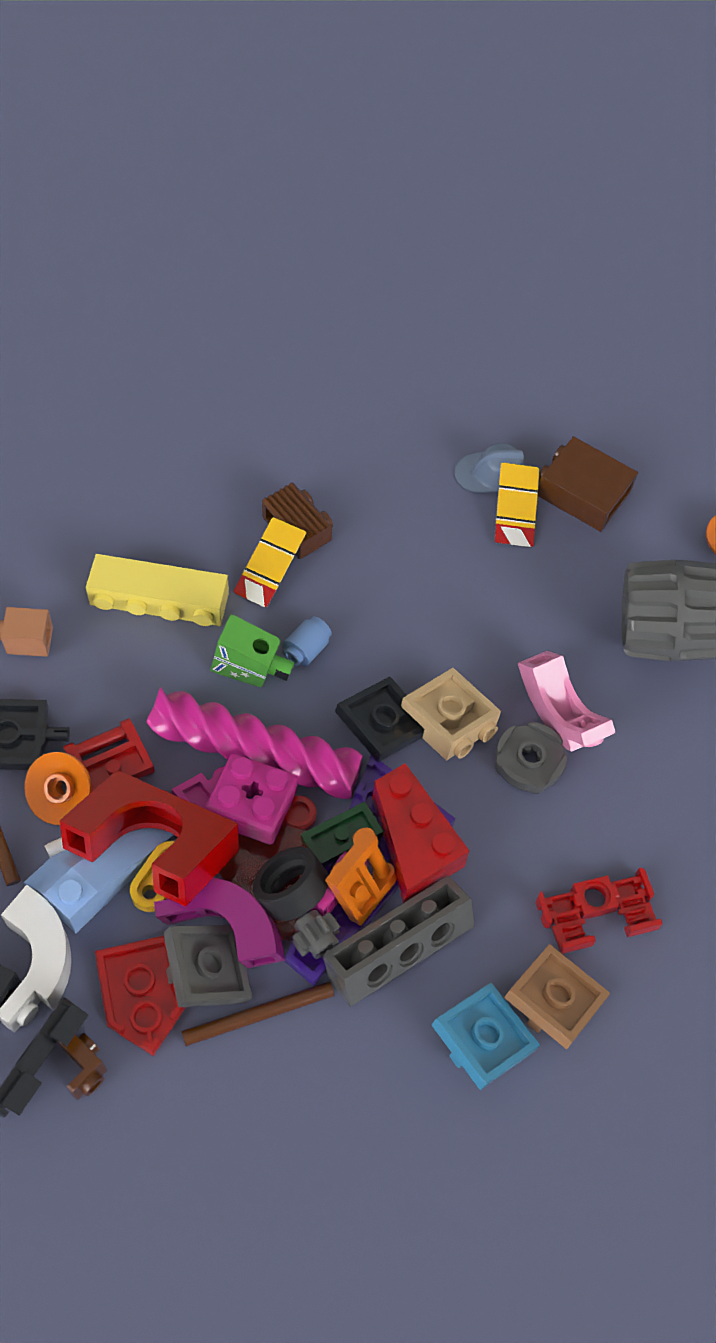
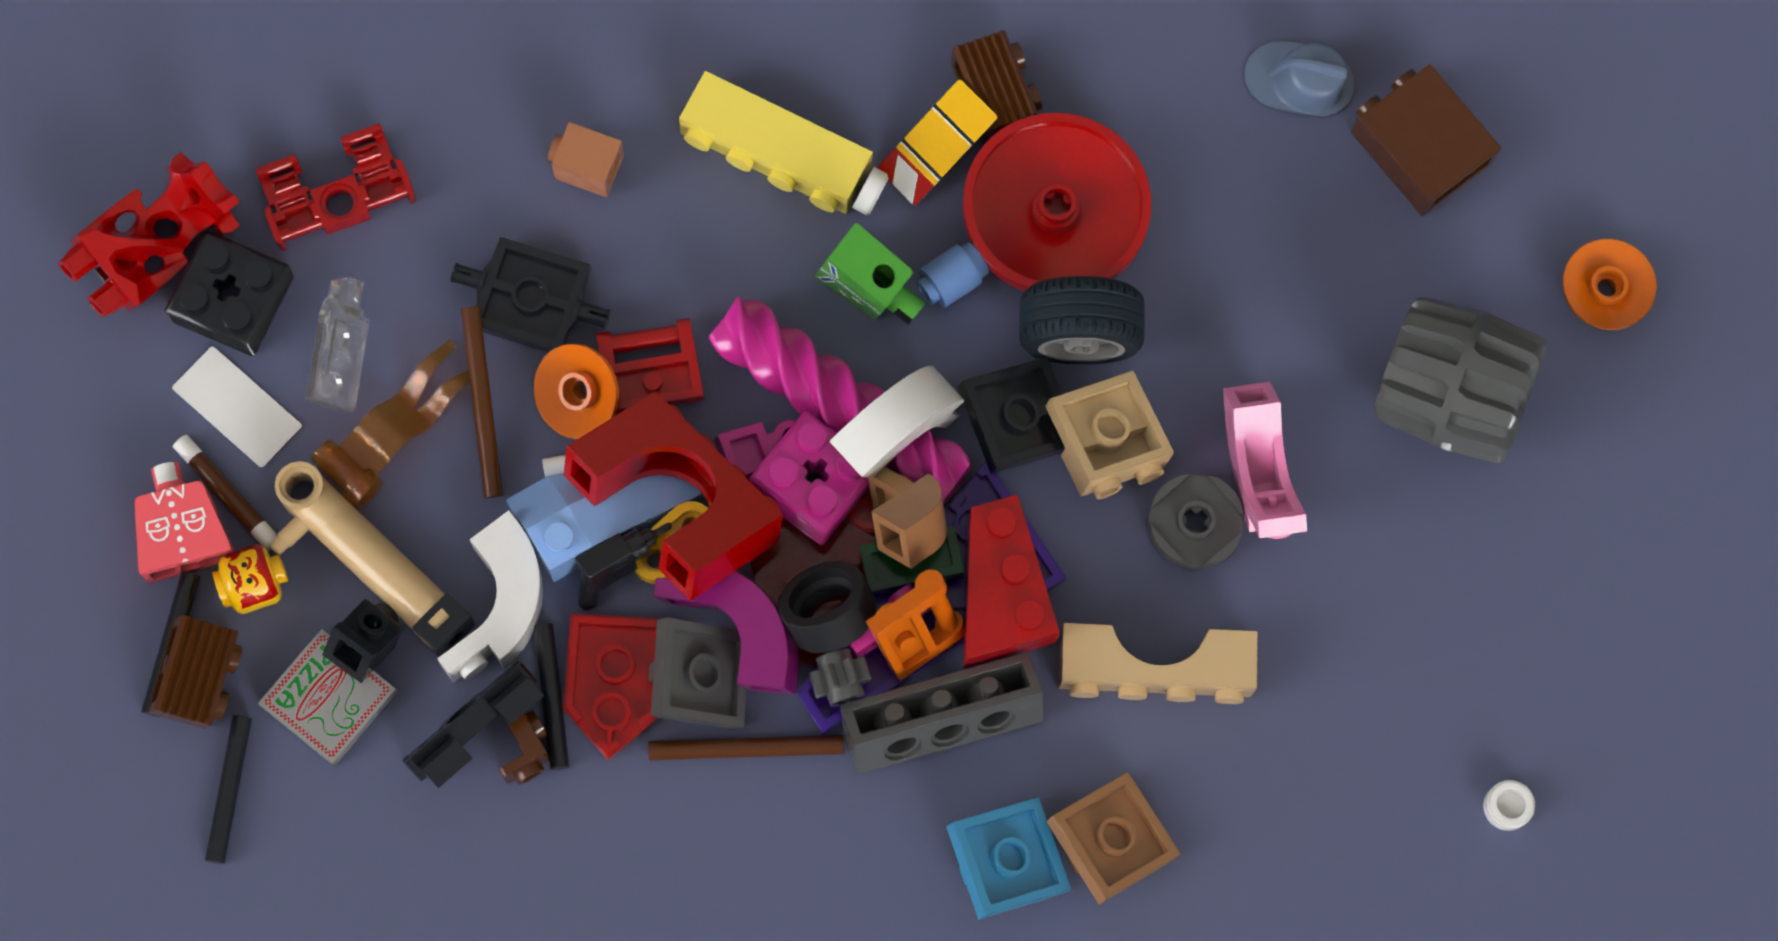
camera: 15 degrees right, 15 degrees up
yellow sticker [495,463,539,547] -> none
red piece [535,868,663,954] -> none
none -> black bar [534,623,569,770]
none -> black piece [576,523,672,610]
none -> white arch [830,366,965,478]
none -> white tile [852,167,889,215]
none -> medium nougat brick [868,466,947,569]
none -> red dish [962,113,1152,292]
none -> black wheel [1019,276,1145,365]
none -> tan arch [1058,623,1258,704]

